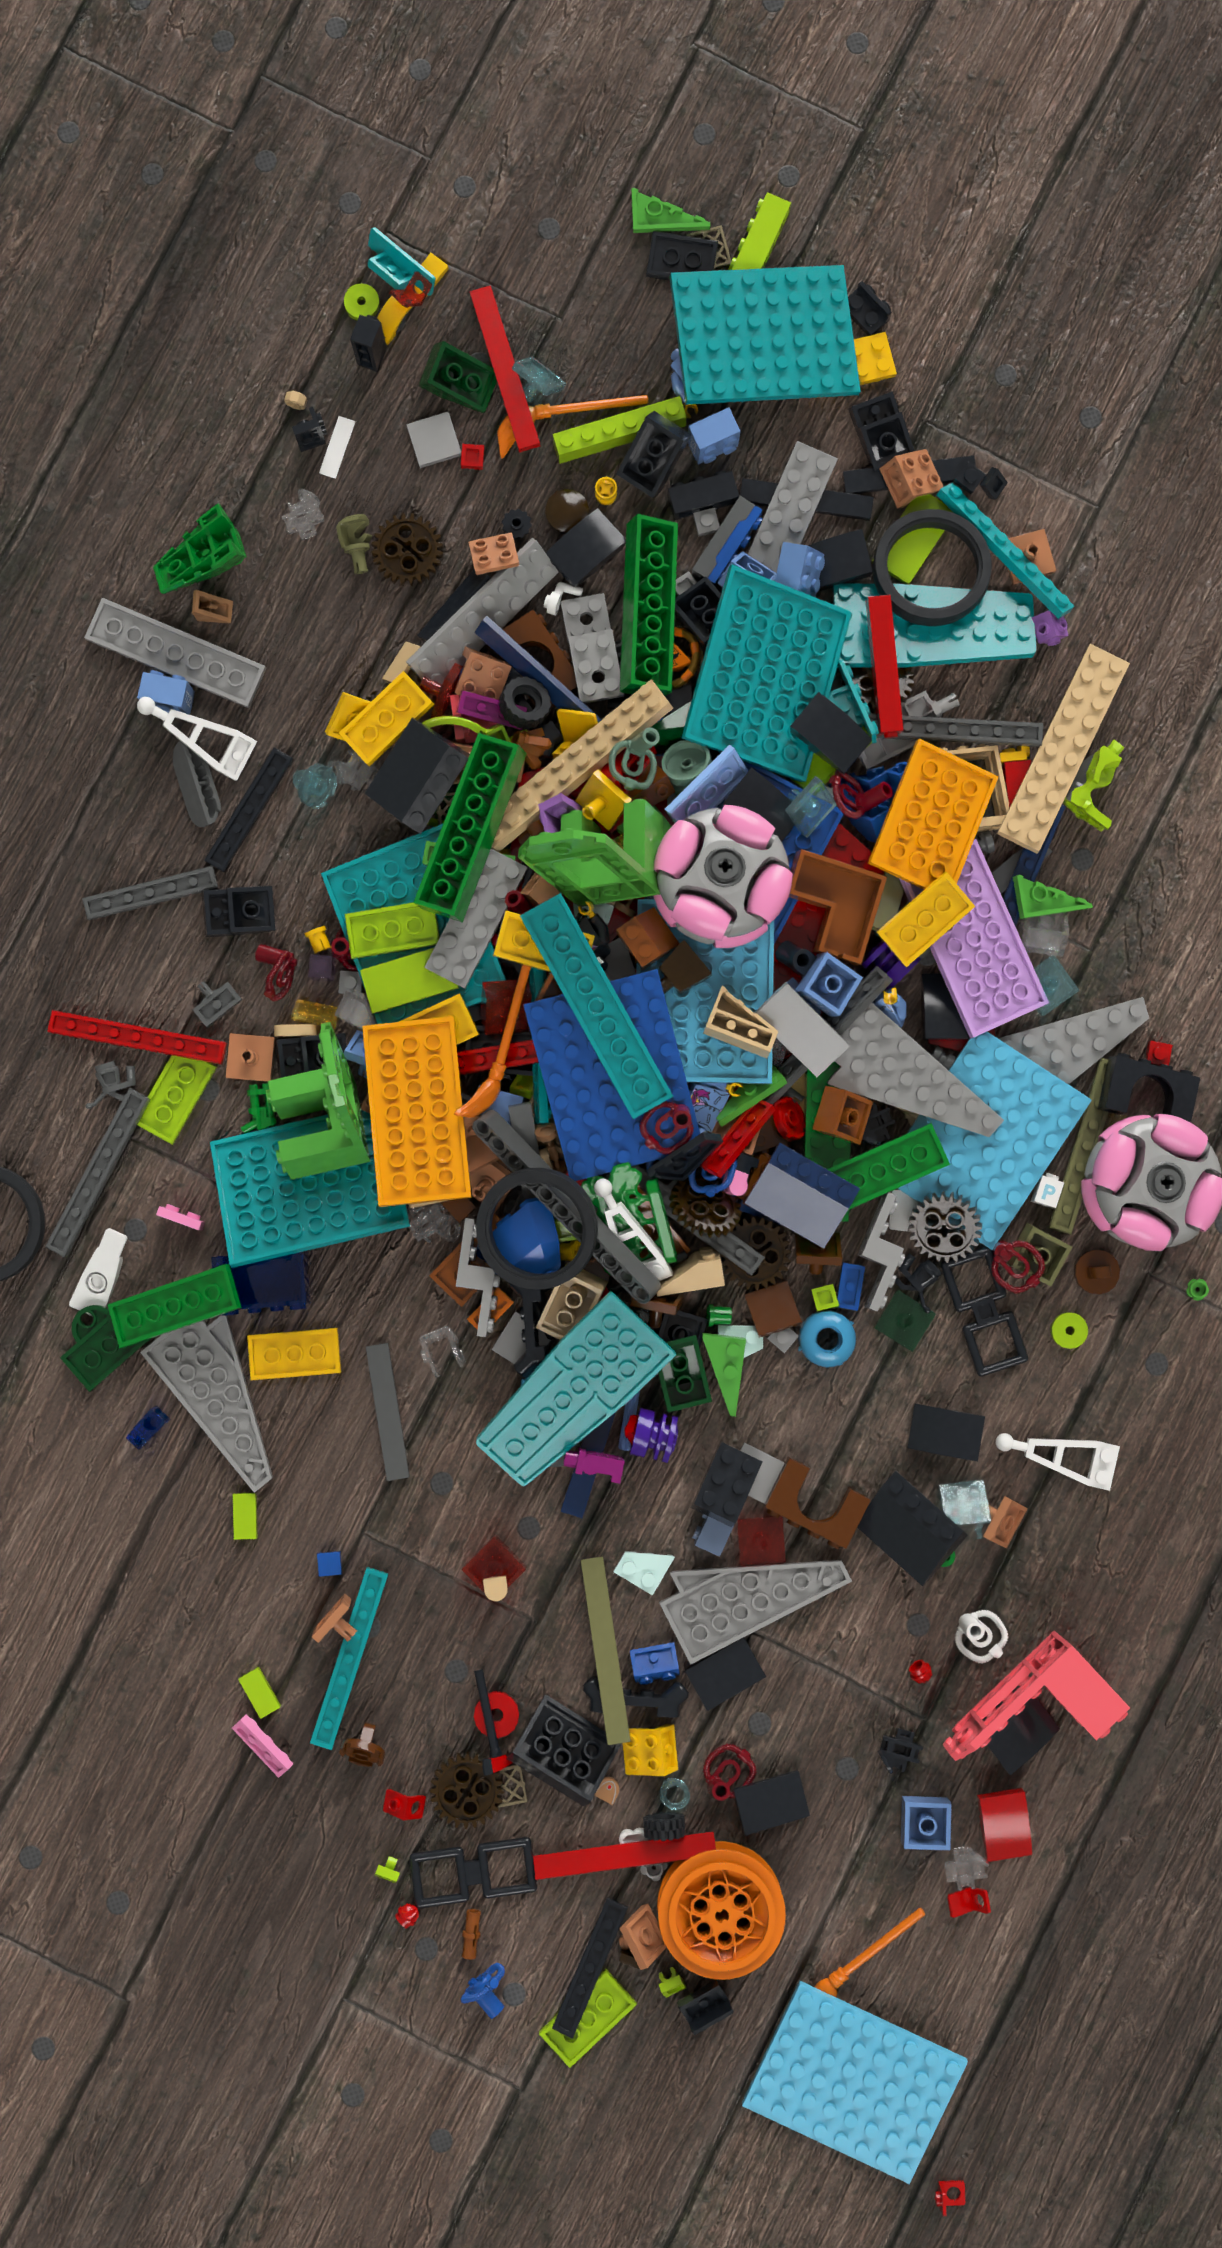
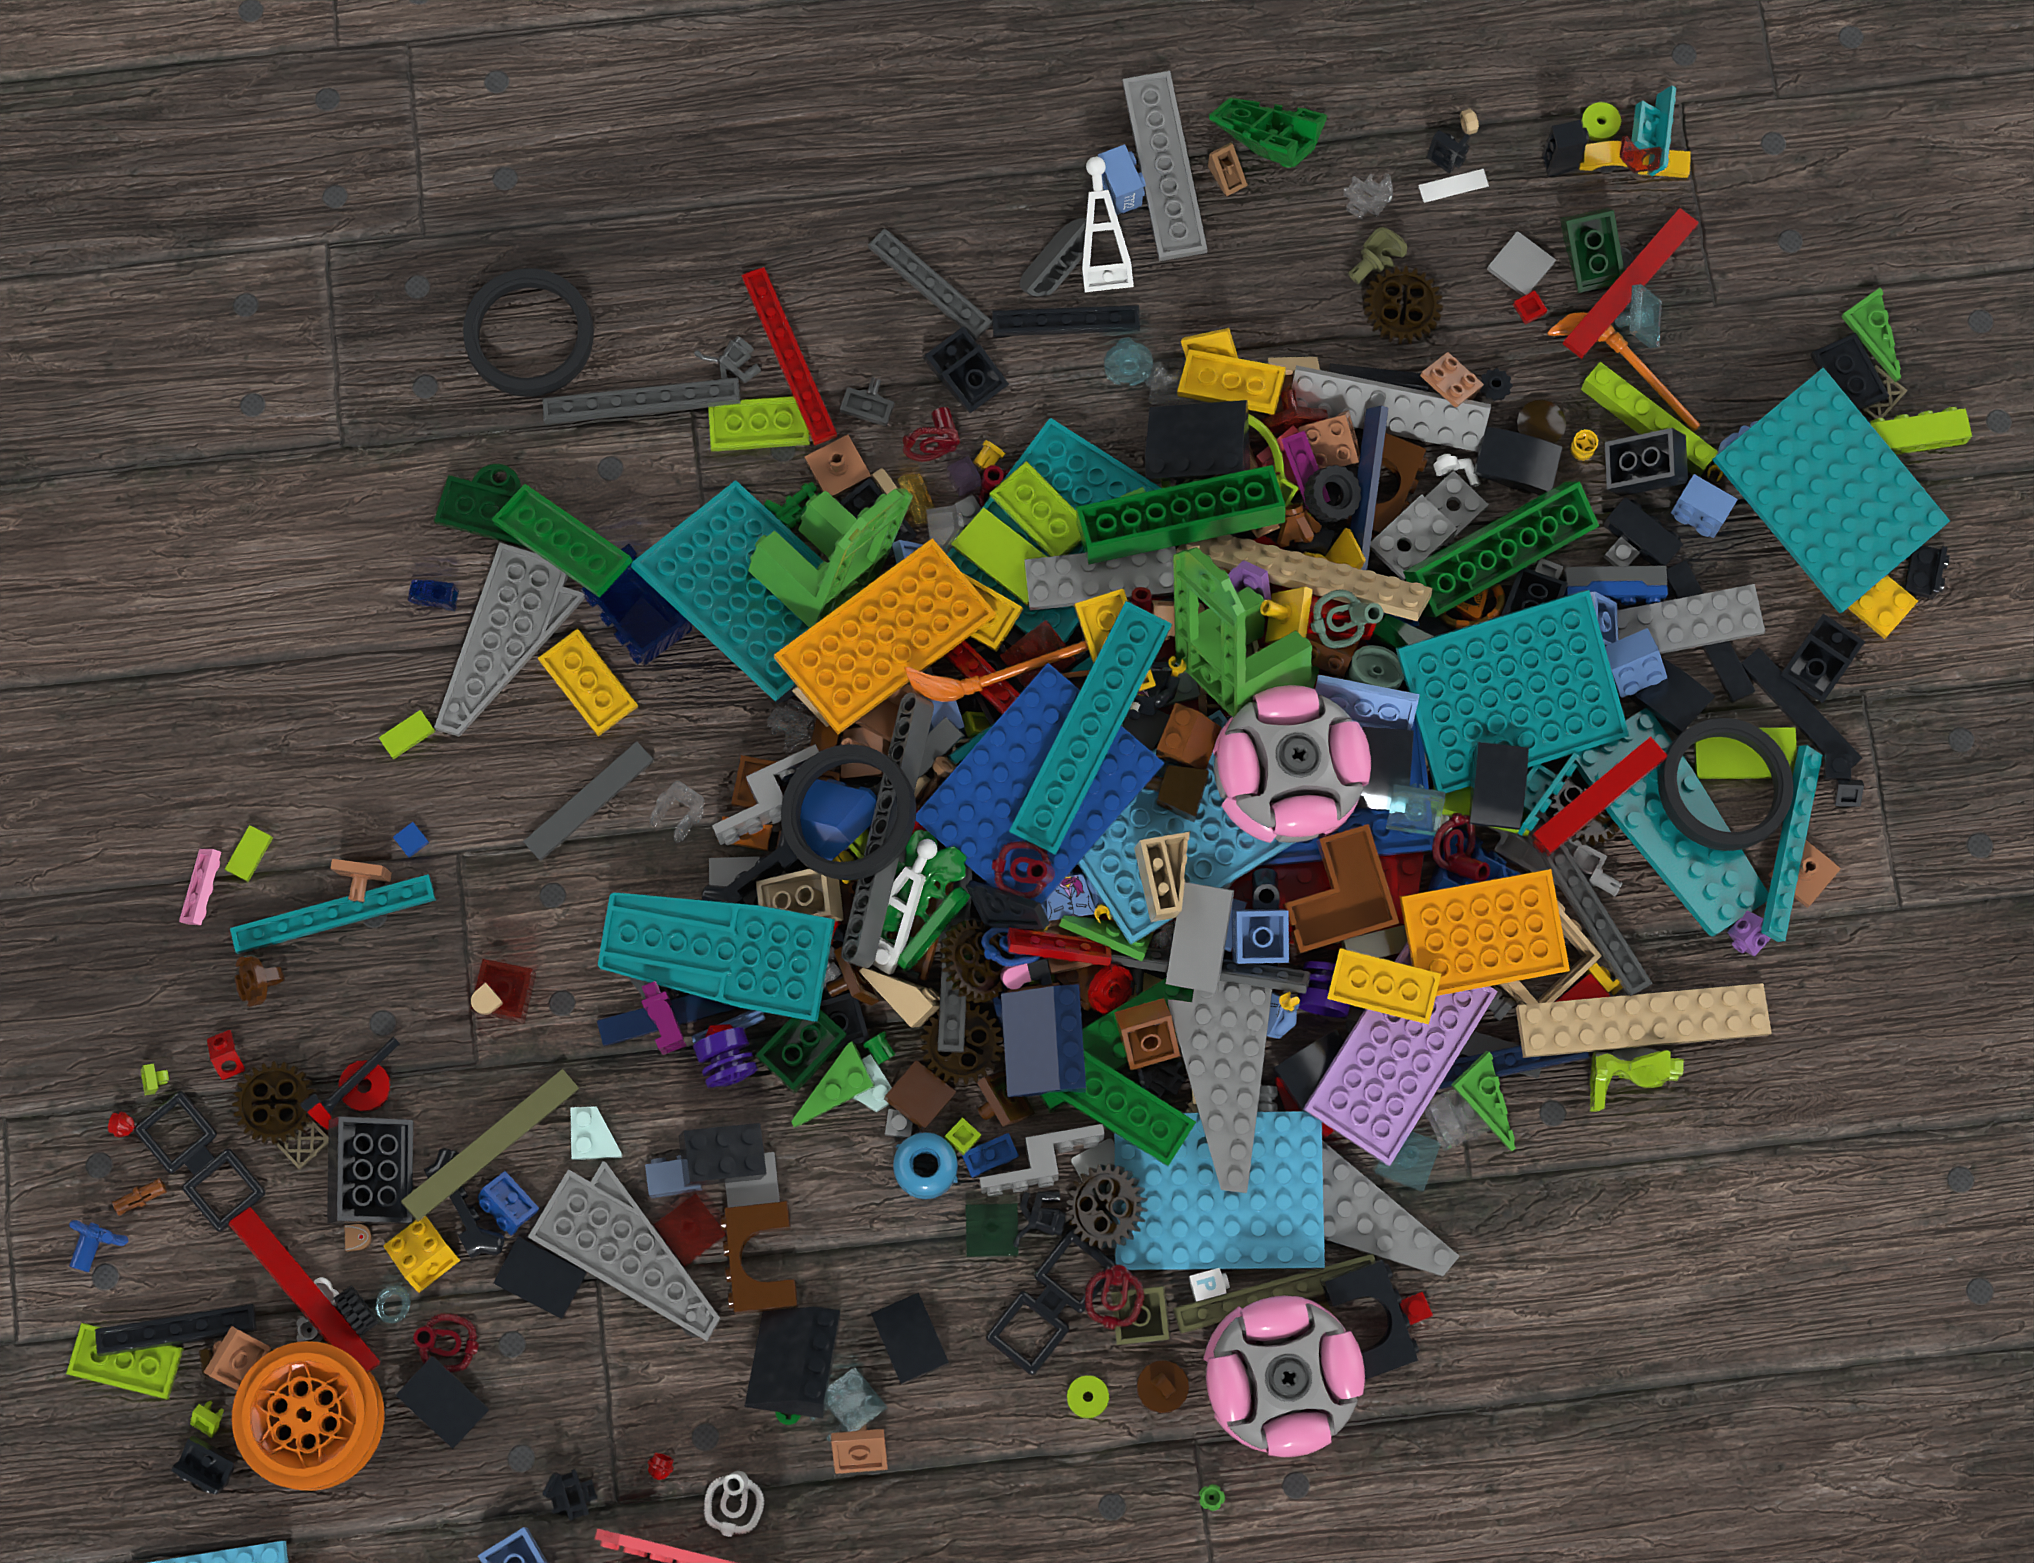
camera: 60 degrees right, 10 degrees down
white piece [69,1228,127,1316] -> none
bright pink plate [156,1204,205,1230] -> none
nougat bracket [880,449,943,509] -> none
white plate [996,1433,1120,1491] -> none

